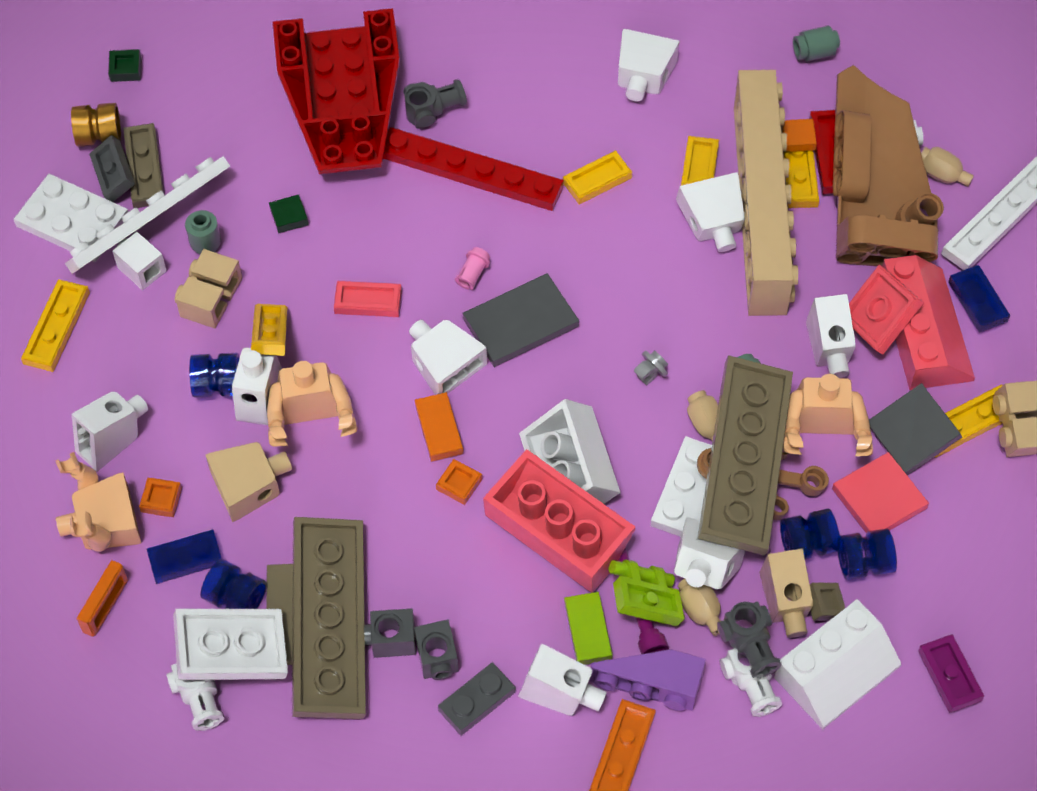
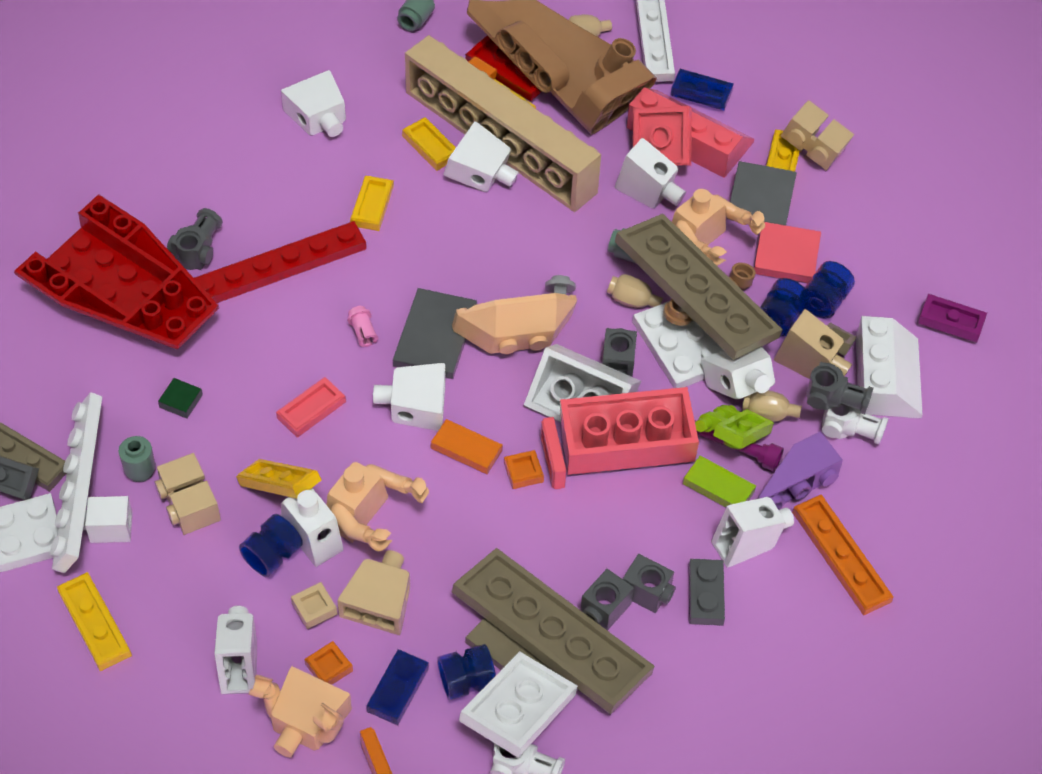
camera: 50 degrees left, 5 degrees down
none -> tan plate [291,582,338,629]
none -> light nougat wedge [452,293,577,354]
none -> coral tile [540,417,566,489]
none -> dark grey brick [602,328,637,377]

